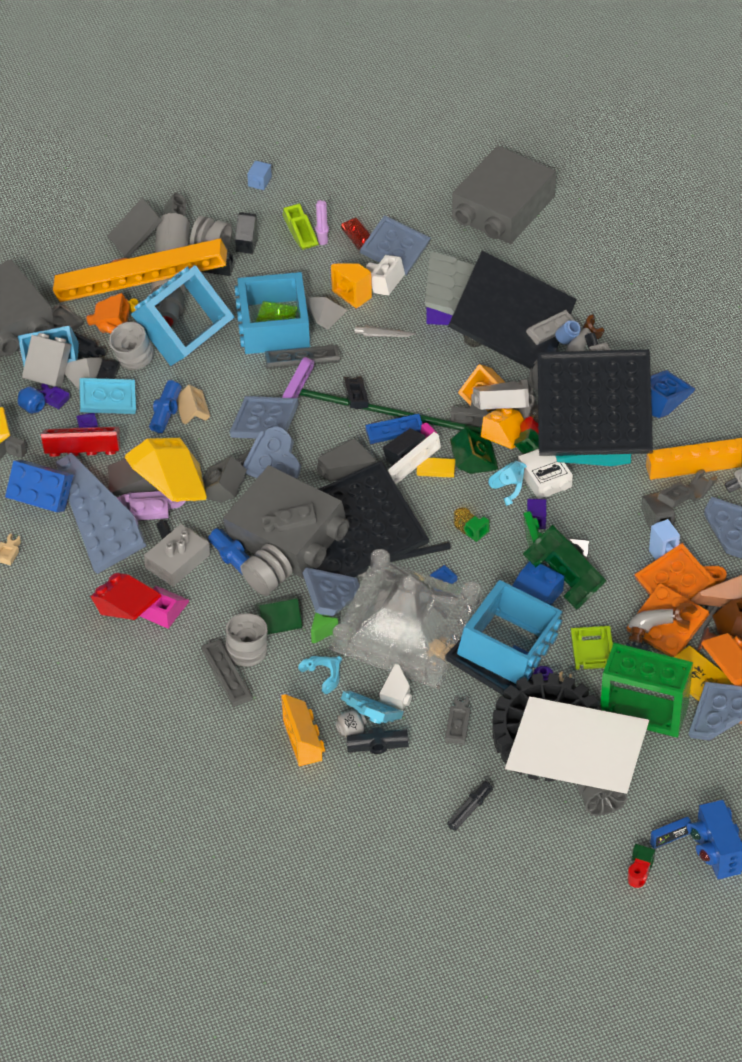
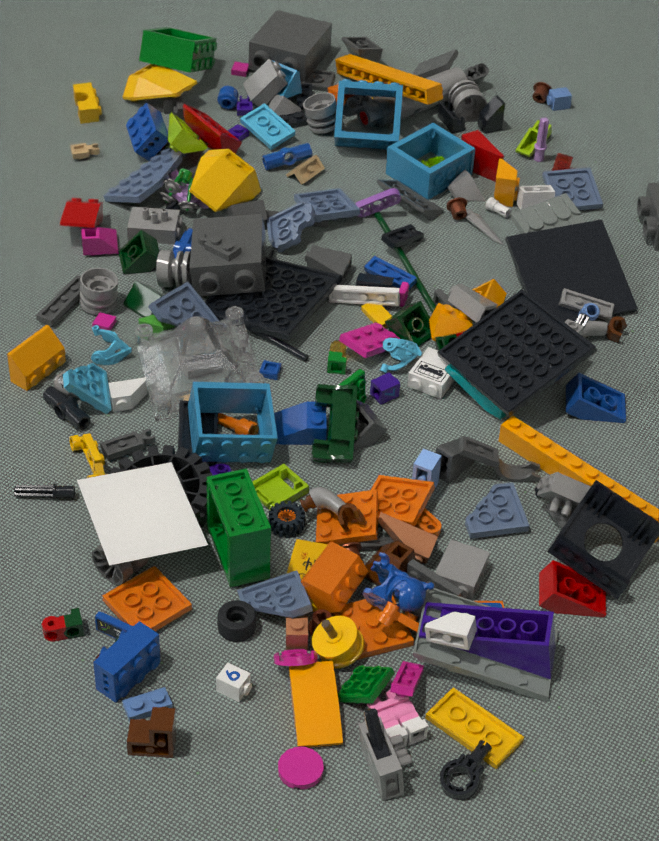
camera: 50 degrees right, 5 degrees down
none -> yellow plate [69,433,107,478]
none -> dark pink tile [92,312,117,330]
none -> orange plate [102,566,192,631]
none -> dark green slope [118,230,160,275]
none -> plant [160,169,198,211]
none -> lime wedge [168,112,208,154]
none -> black tyre [217,600,256,642]
none -> orange piece [218,413,259,435]
none -> dark pink plate [339,323,400,358]
none -> dark grey slope [342,37,383,63]
none -> copper piece [446,197,468,220]
none -> red slope [461,130,504,182]
none -> white pin [485,197,511,218]
none -> copper piece [532,82,552,103]

